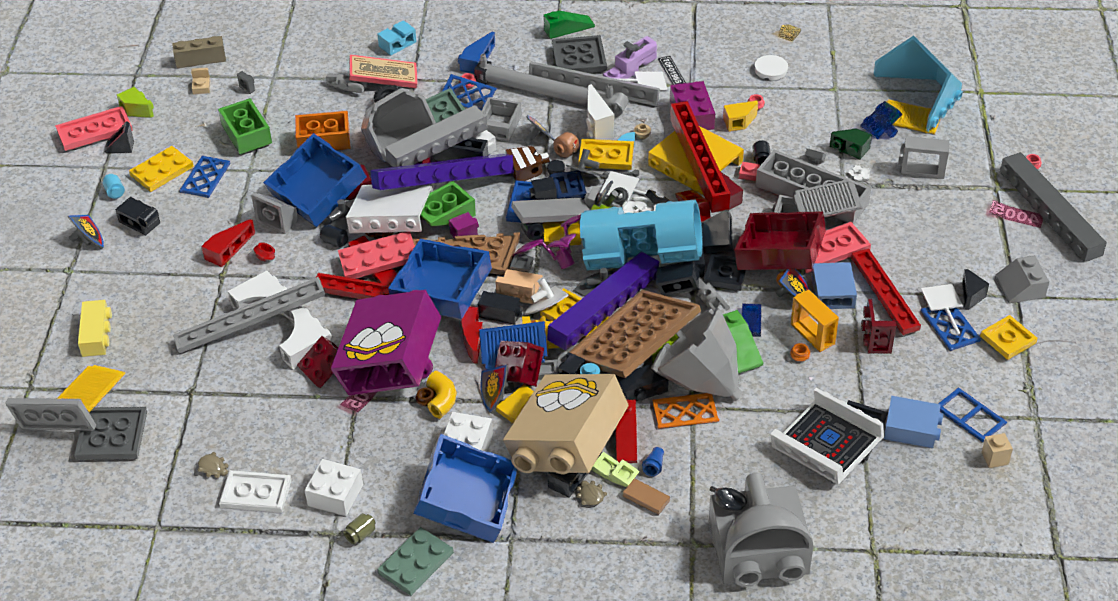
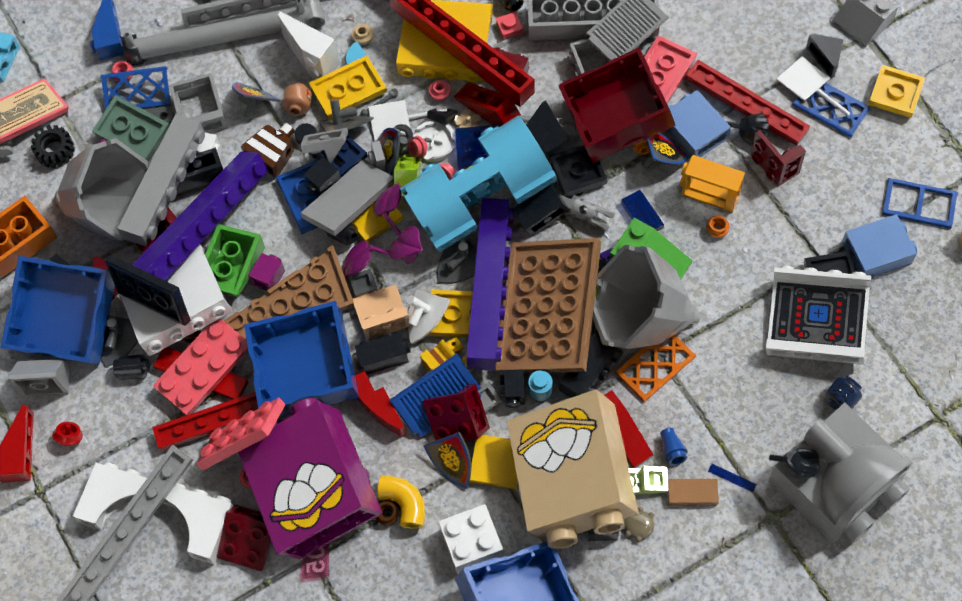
camera: 30 degrees left, 20 degrees up
none -> black tile [105,255,191,326]
none -> coral plate [196,398,285,471]
none -> light grey slope [301,128,348,163]
none -> coral plate [407,136,428,158]
none -> coral plate [429,80,451,101]
none -> clear blue piece [708,463,757,492]
none -> black piece [726,114,769,146]
none -> dark blue head [826,376,862,411]

